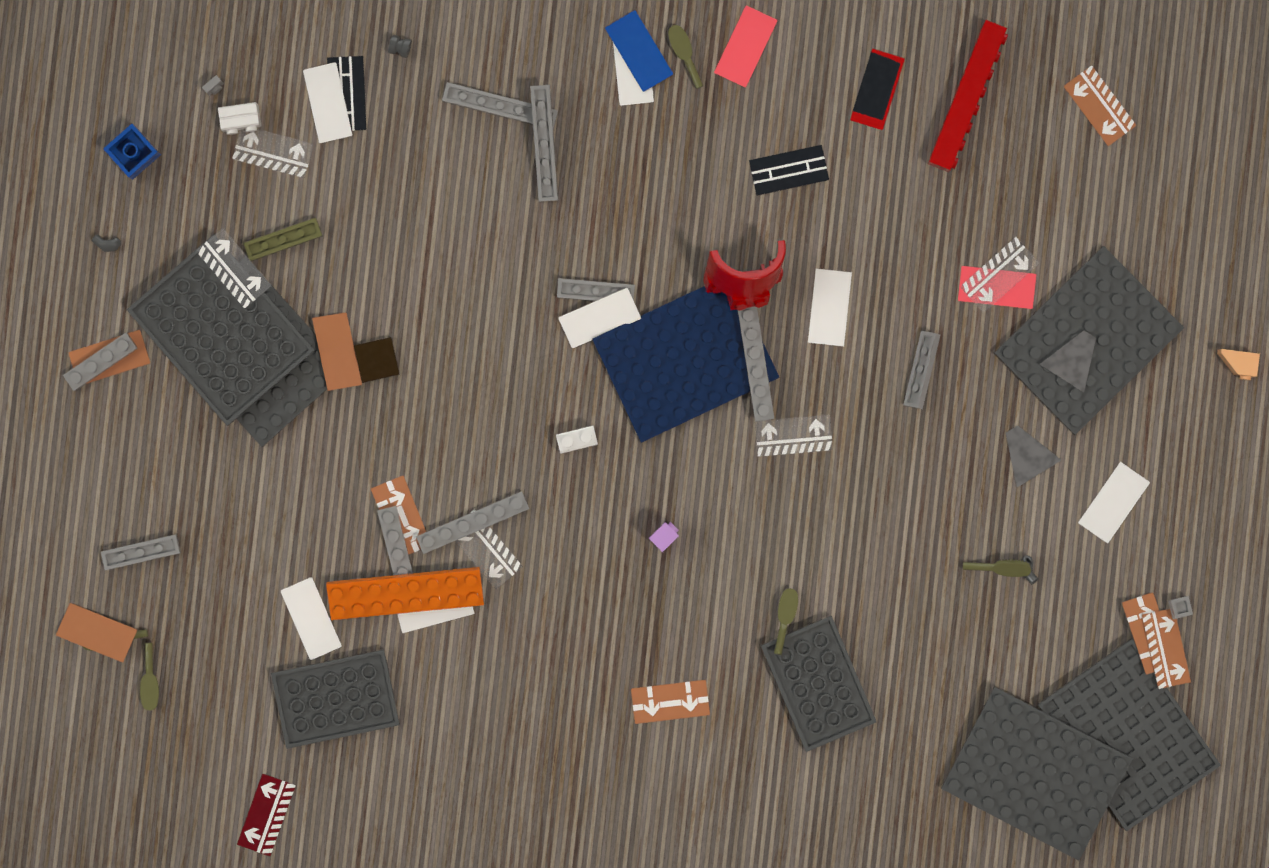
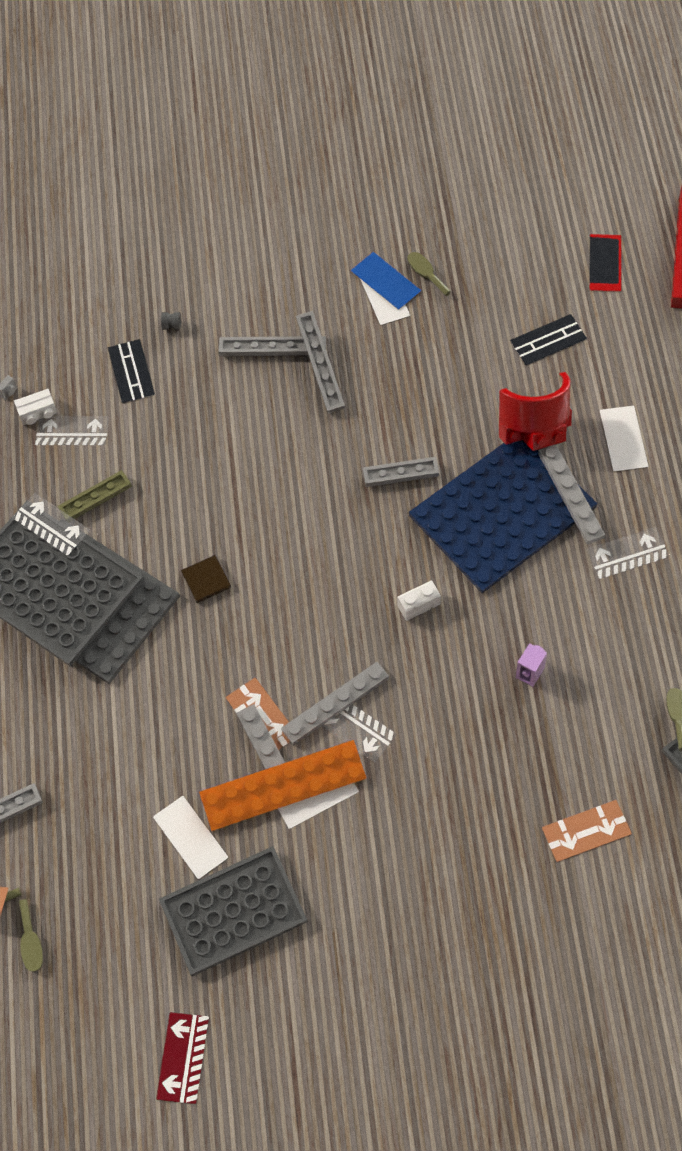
camera: 10 degrees left, 25 degrees down
white sticker [303,62,352,143] -> none
nougat sticker [312,312,362,391] -> none
white sticker [559,288,641,348] -> none
coral sticker [714,5,778,87] -> none

